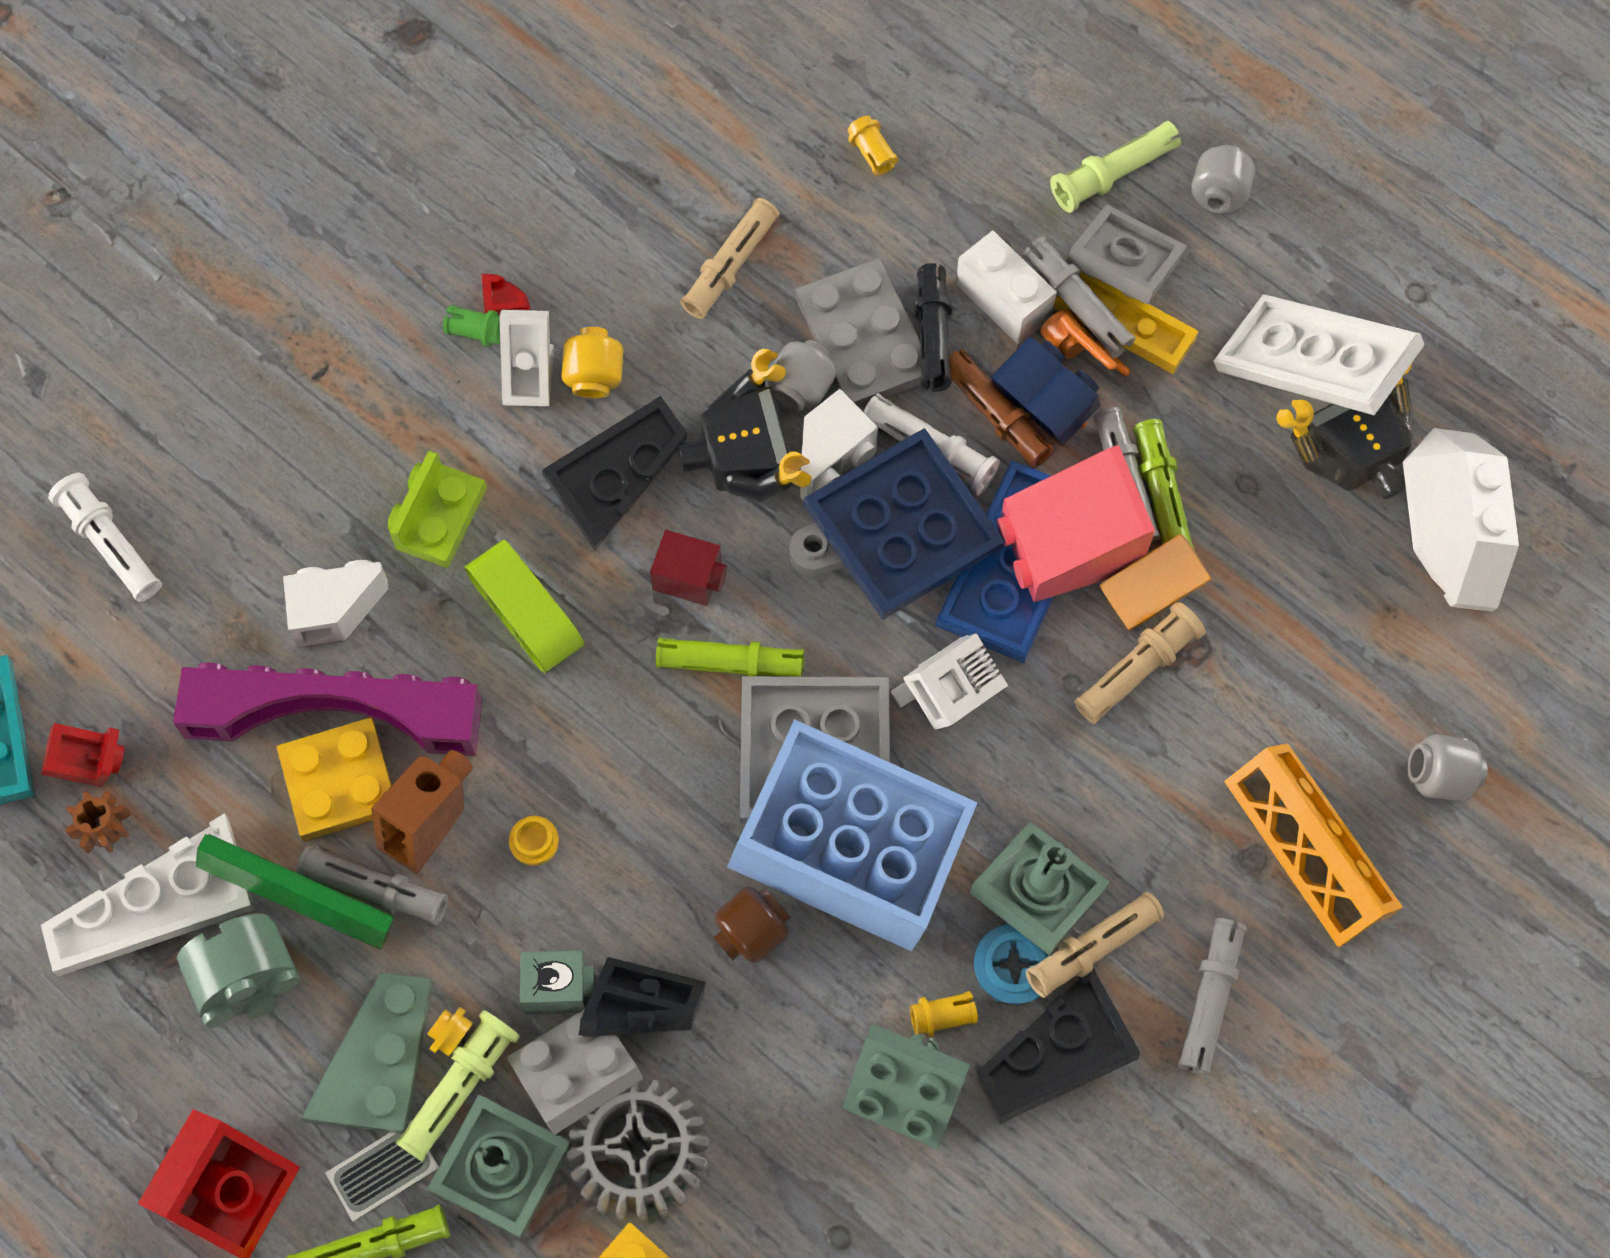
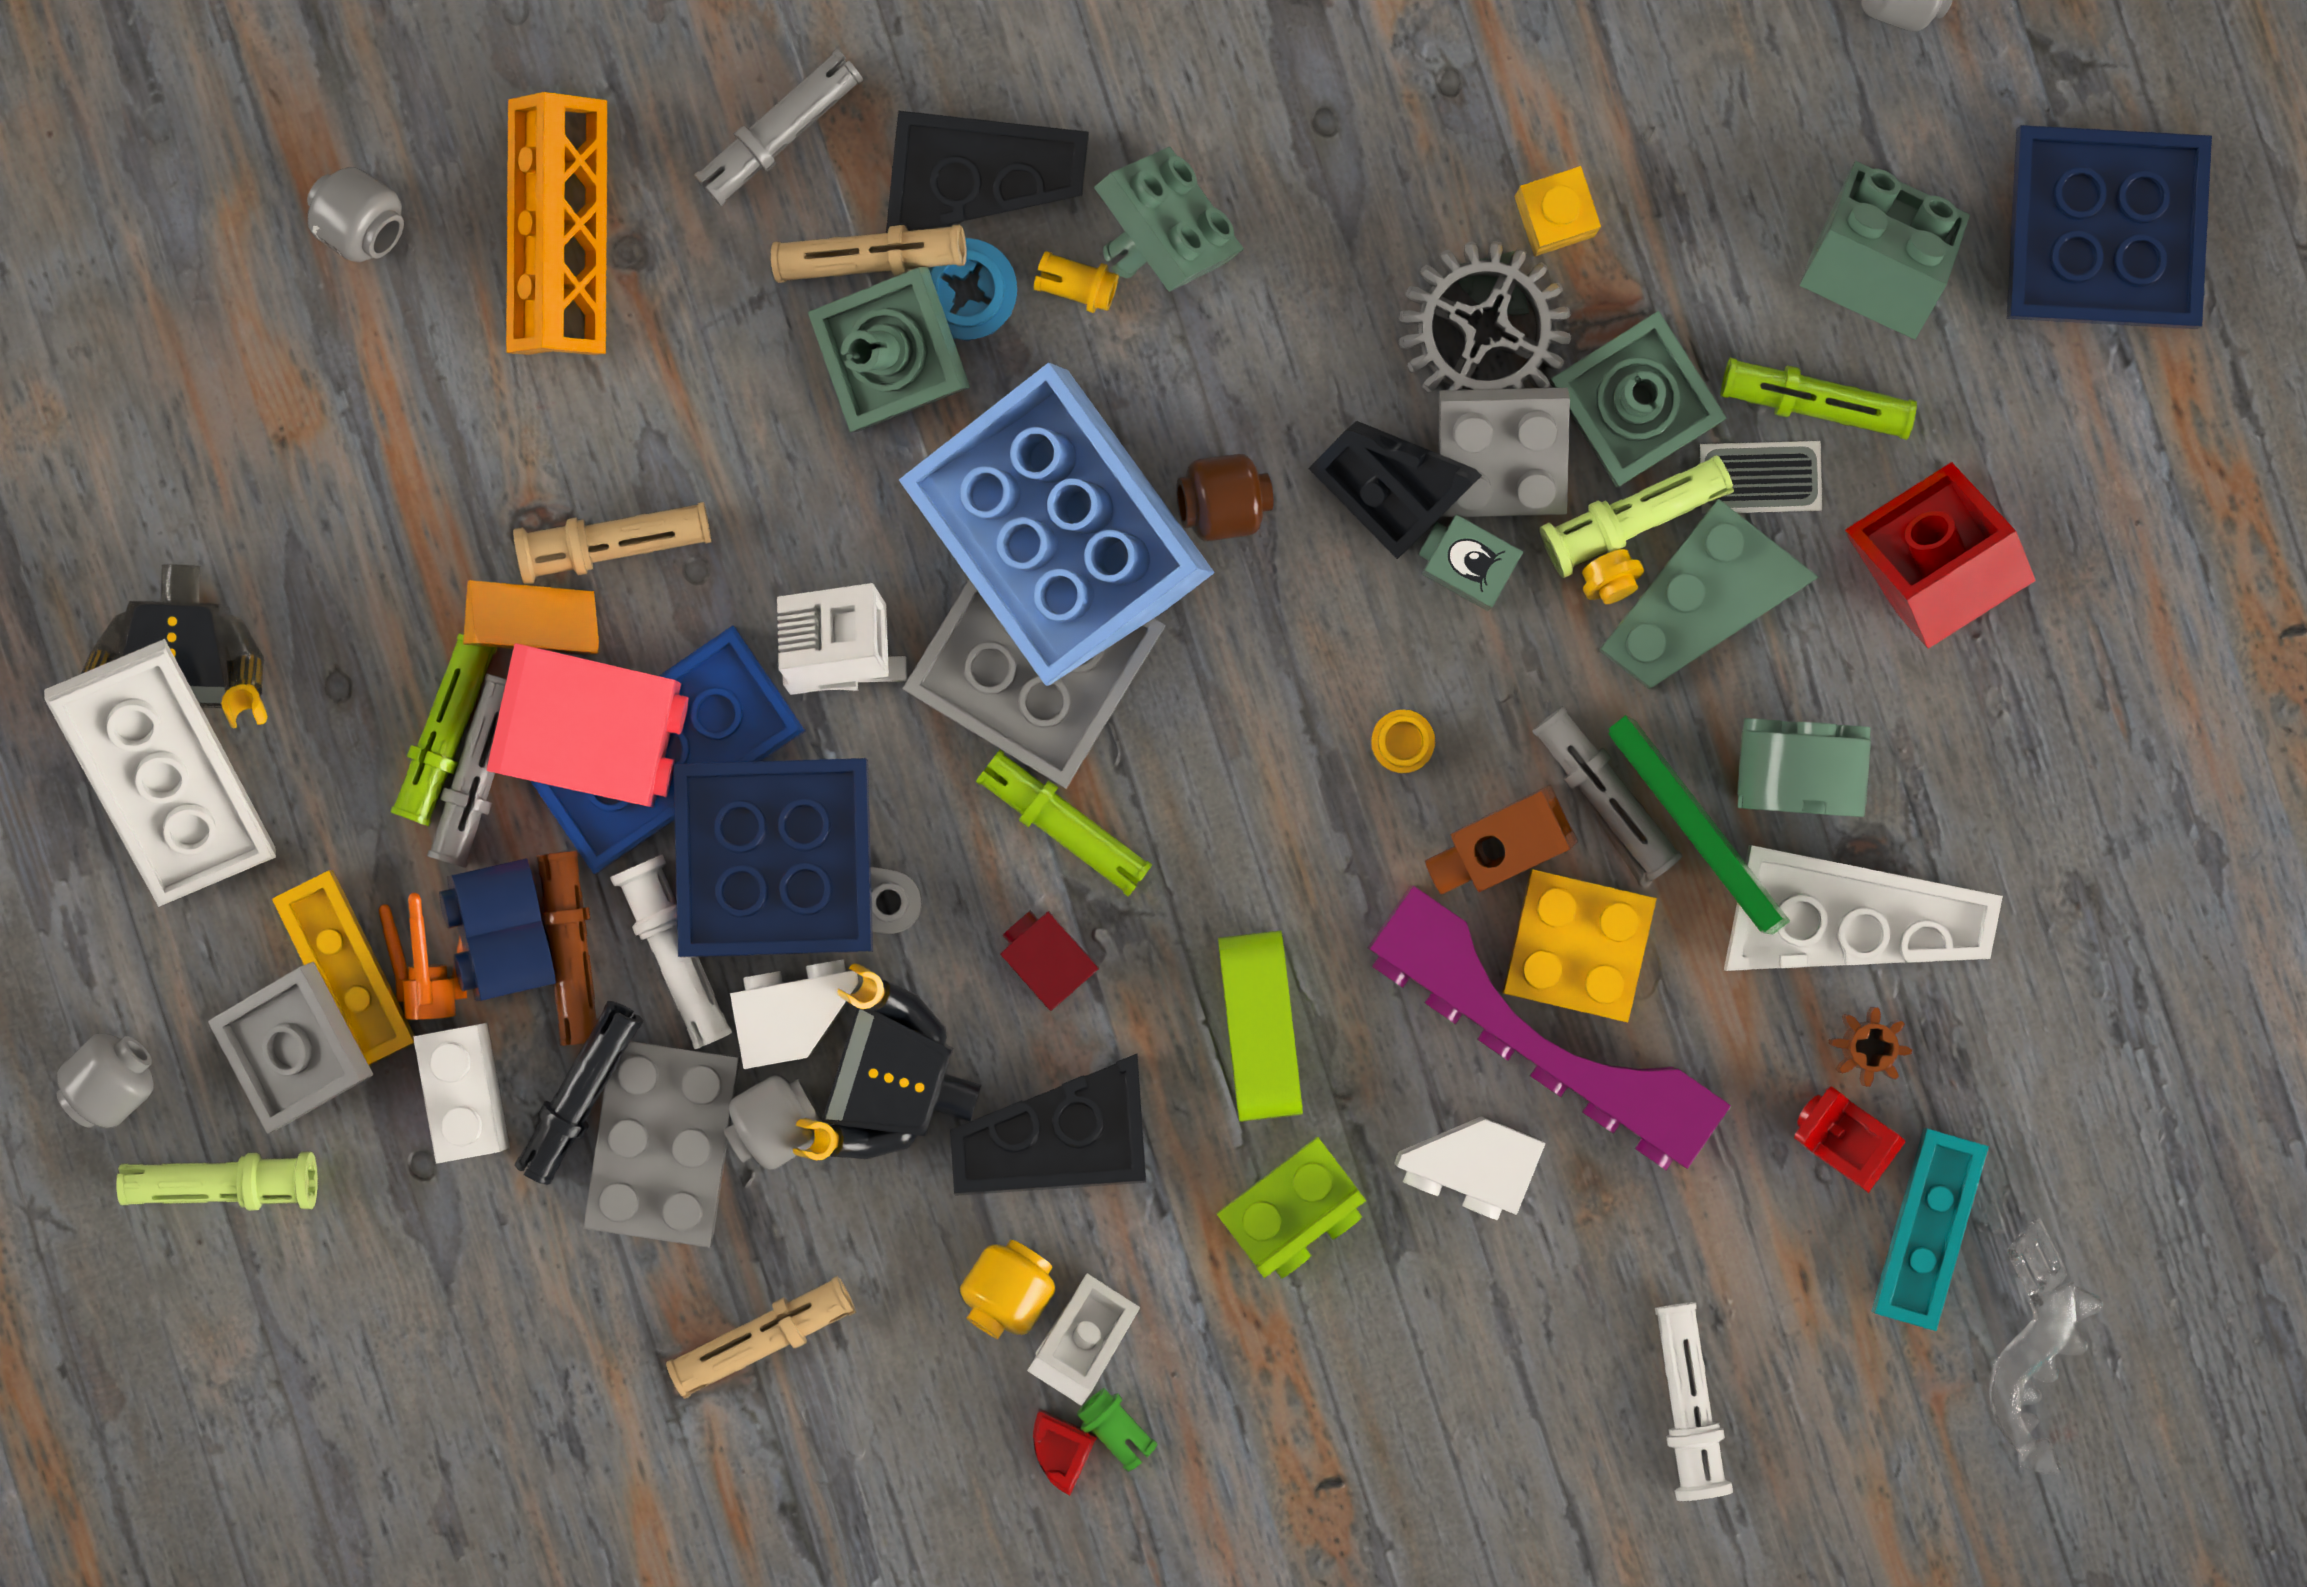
camera: 150 degrees left, 20 degrees up
yellow pin [847,115,899,176] -> none
light grey pin [1022,236,1136,358] -> none
white wedge [1403,428,1519,612] -> none

